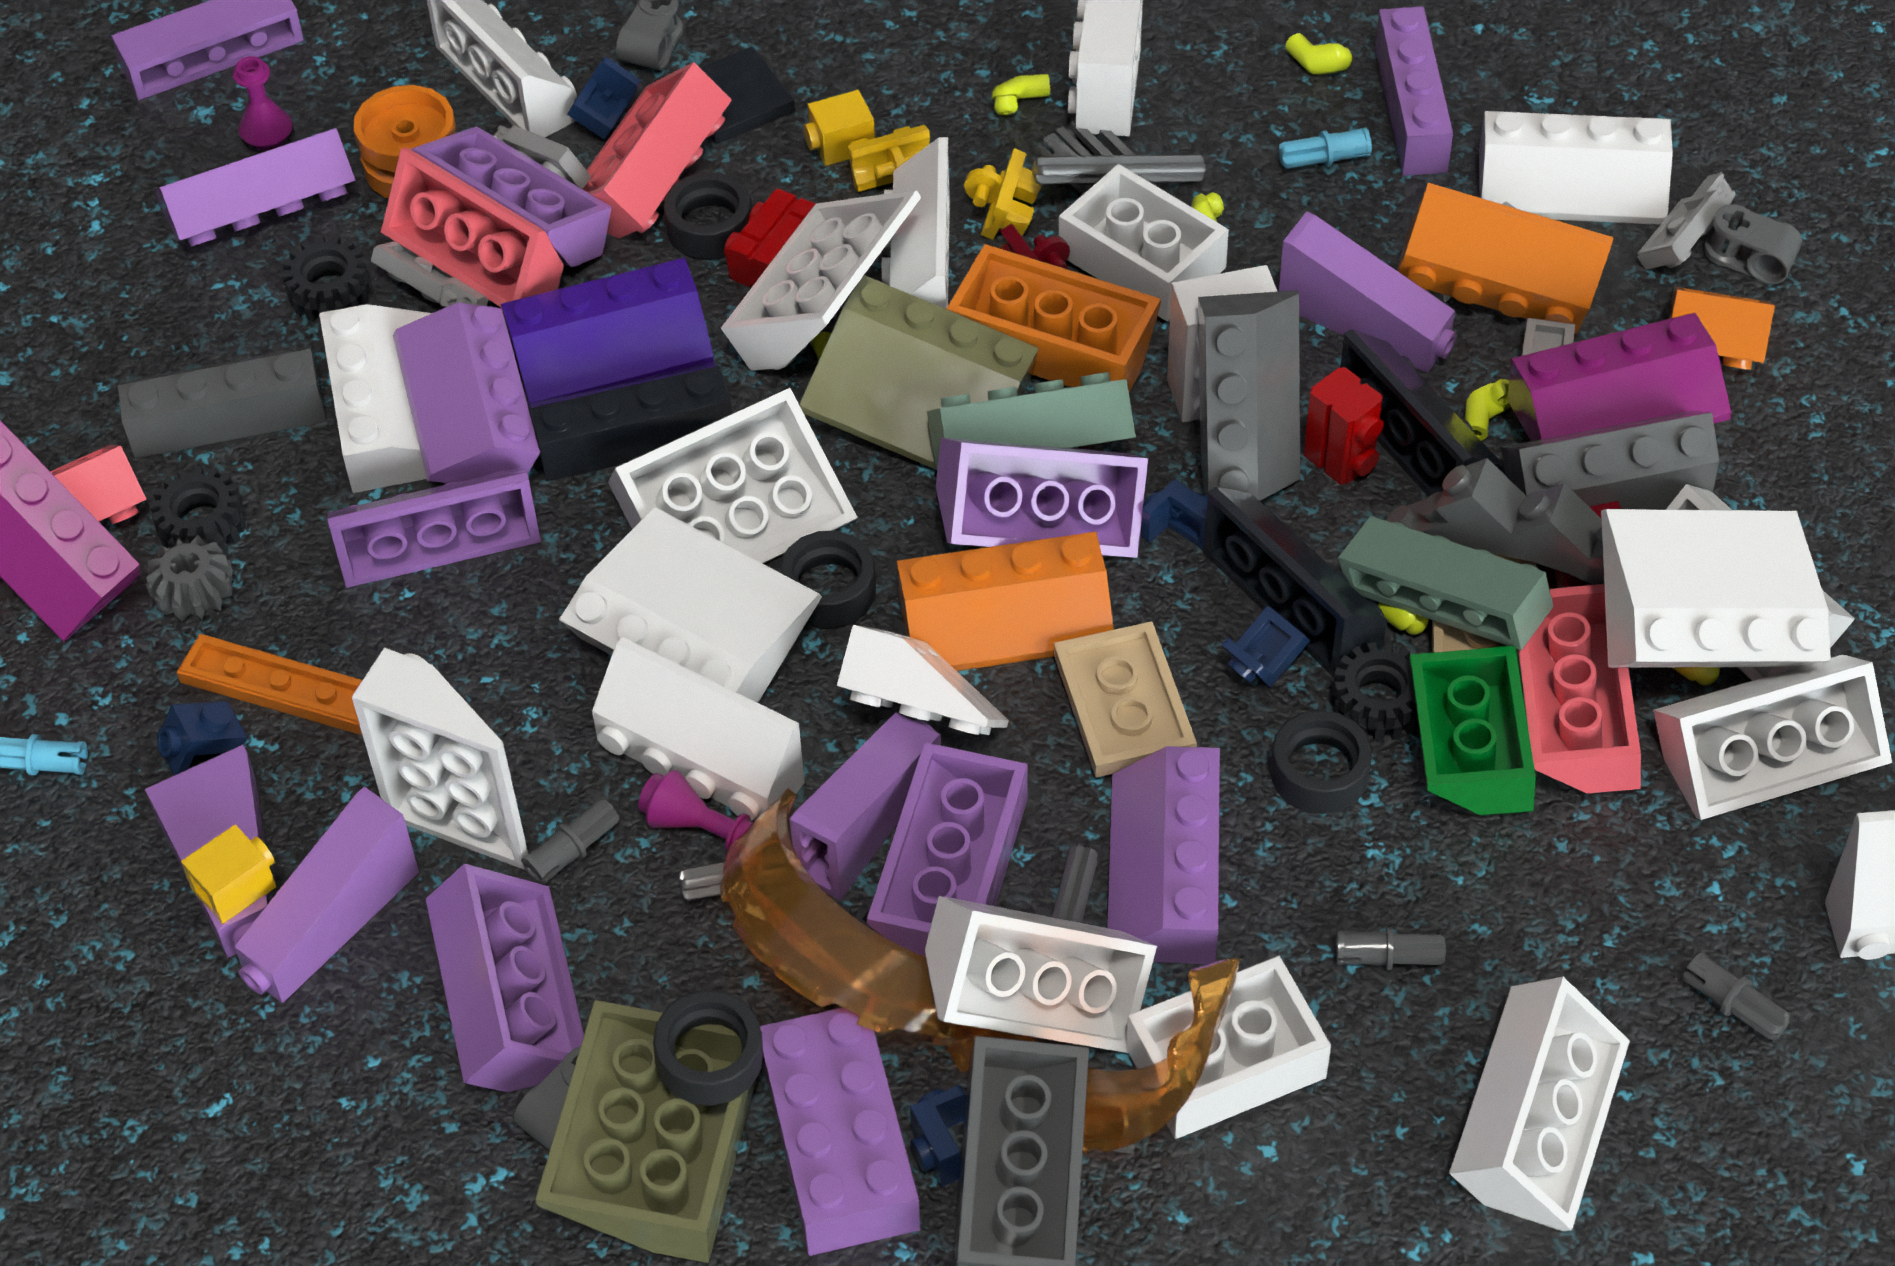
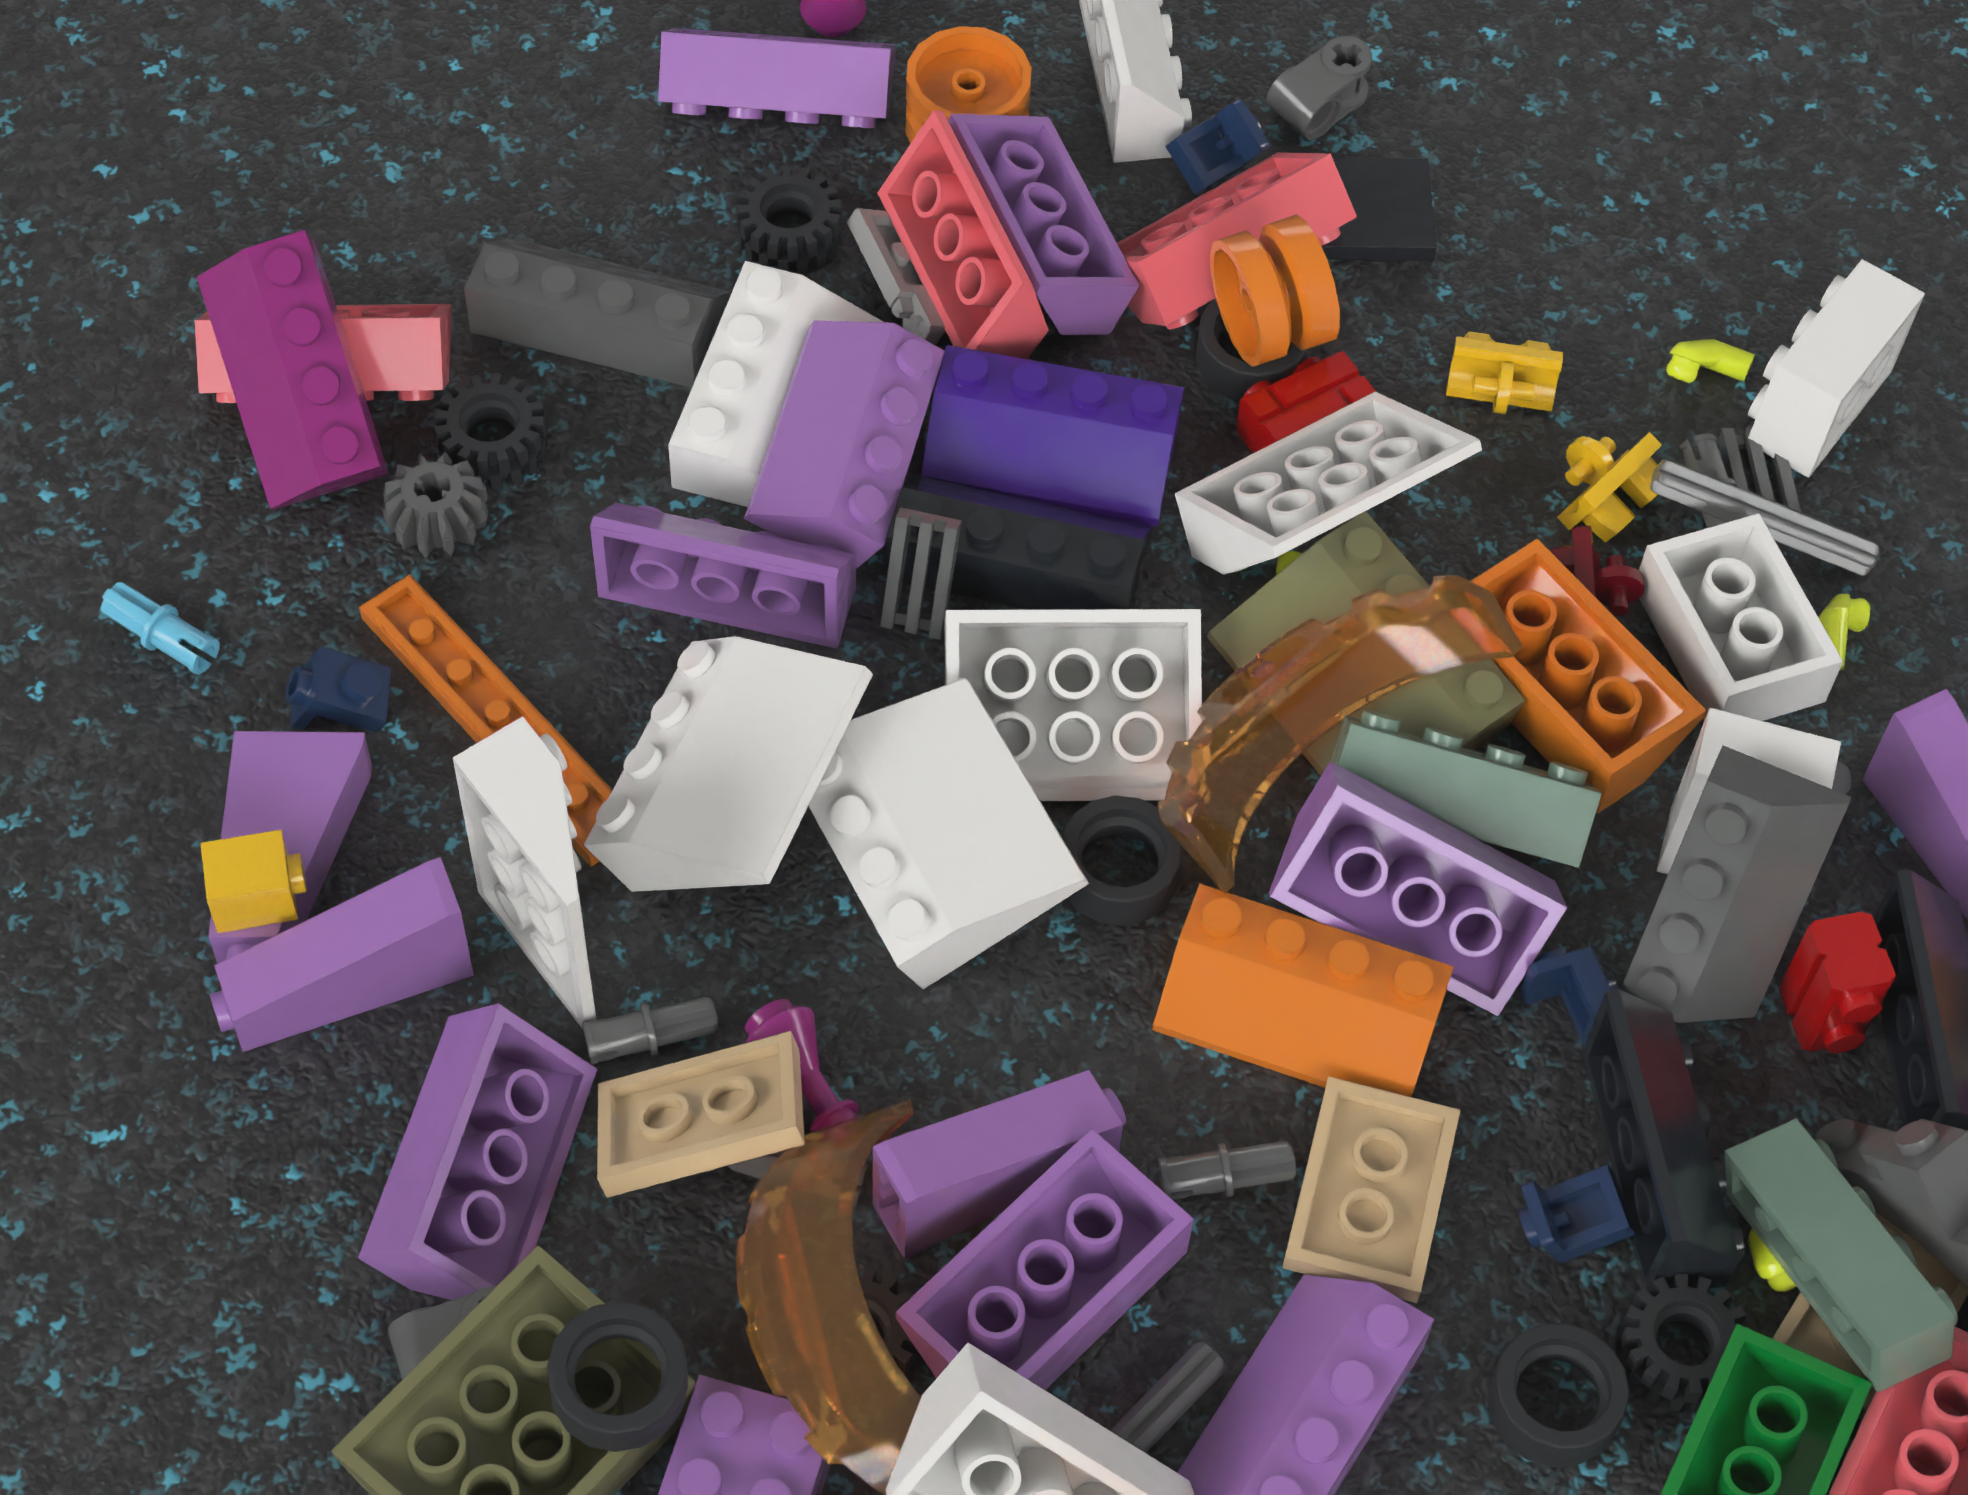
camera: 25 degrees right, 5 degrees up
light grey hinge [493,125,591,189] -> none
white slope [592,637,805,828] -> none
yellow brick [803,89,875,166] -> none
white slope [837,625,1009,735] -> none
white slope [882,137,950,309] -> none
none -> white slope [584,636,873,892]
none -> tan plate [597,1031,805,1198]
none -> dark grey tile [880,507,962,640]
none -> dark grey axle [1157,1141,1296,1200]
none -> clear orange windscreen [1158,575,1523,894]
none -> orange wheel [1210,214,1340,367]

